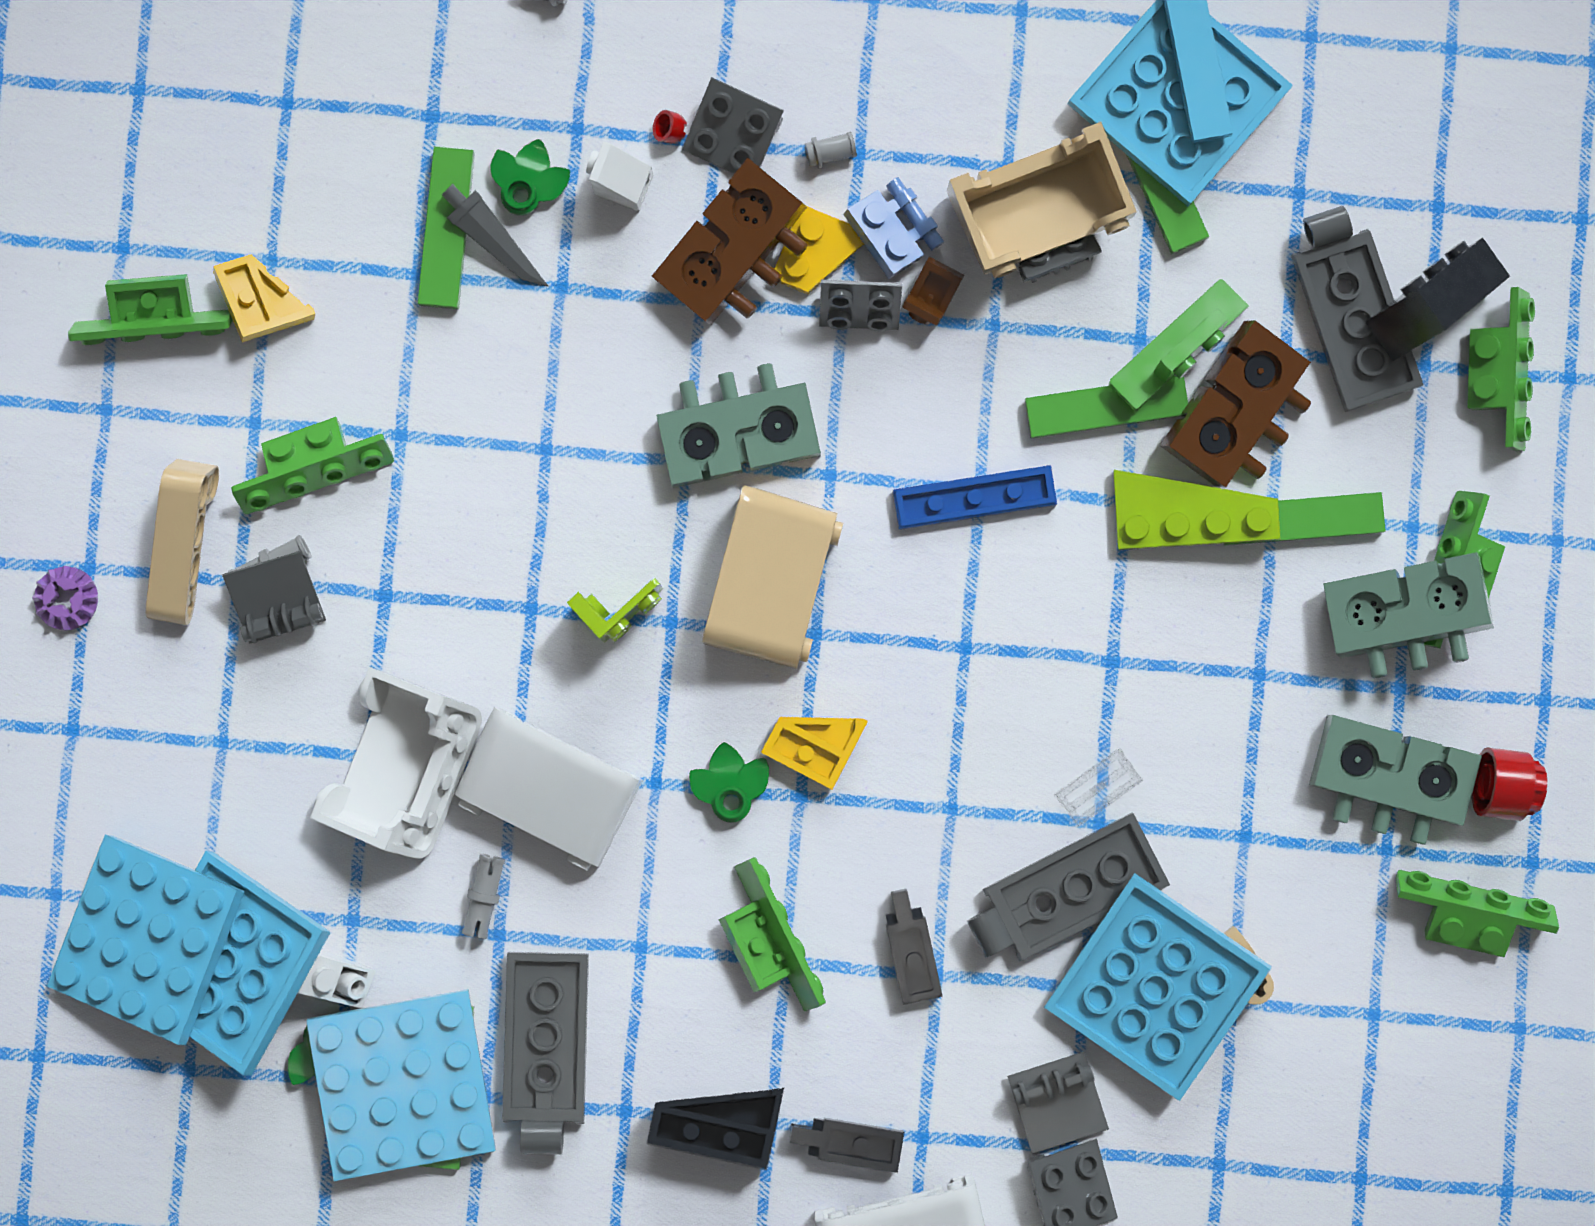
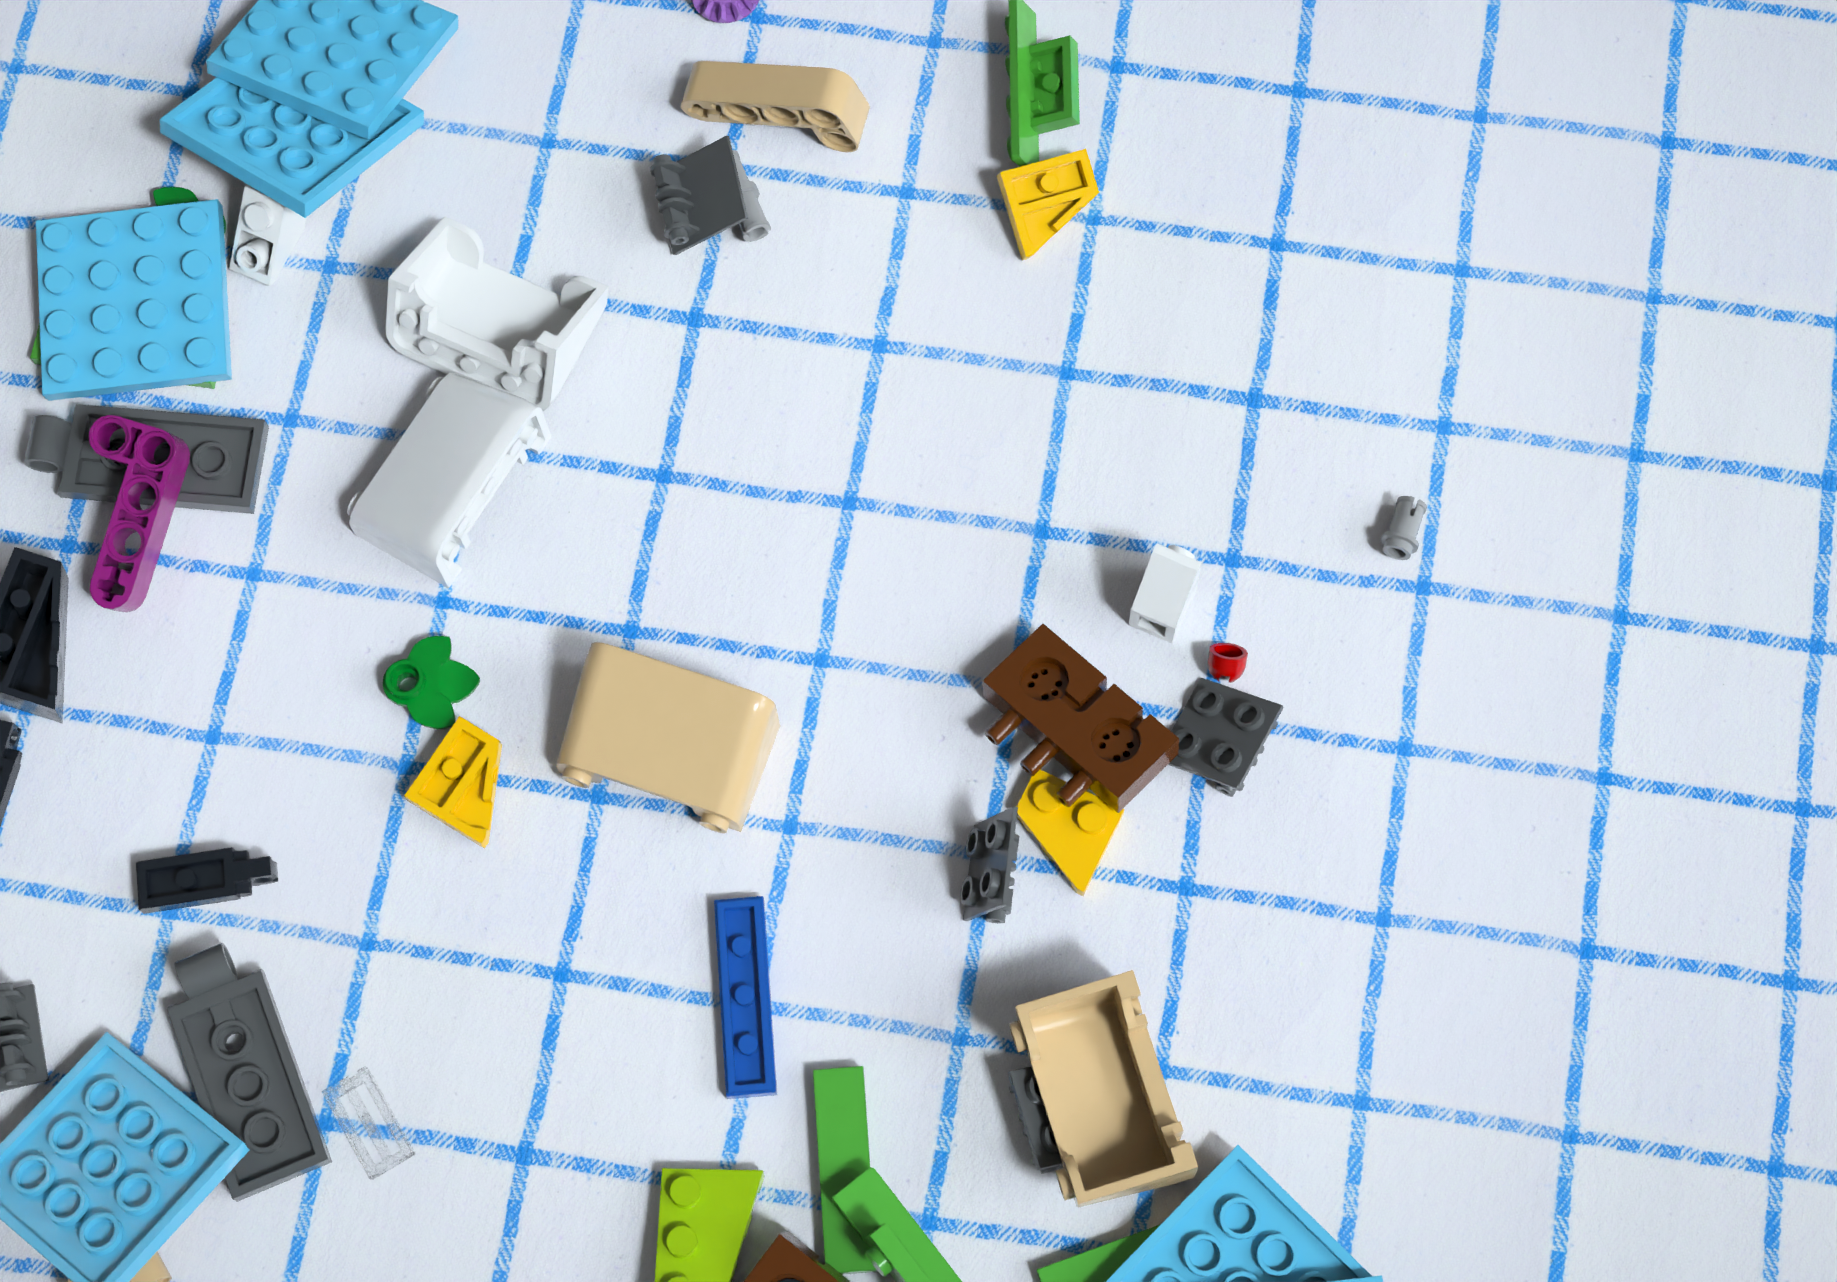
camera: 95 degrees right, 15 degrees down
bright green bracket [231,417,395,514] -> none
bright green tile [418,146,475,309] -> none
dark grey bar [442,184,549,287] -> none
light grey pin [462,854,505,939] -> none
green plate [490,139,570,216] -> none
lime bracket [566,577,663,643] -> none
sand green piece [656,363,821,488] -> none
bright green bracket [718,857,826,1011] -> none
light grey pin [804,132,857,169] -> none
plate [843,177,944,279] -> none
reddish brown bracket [902,256,965,325] -> none
none -> magenta beam [89,415,190,613]

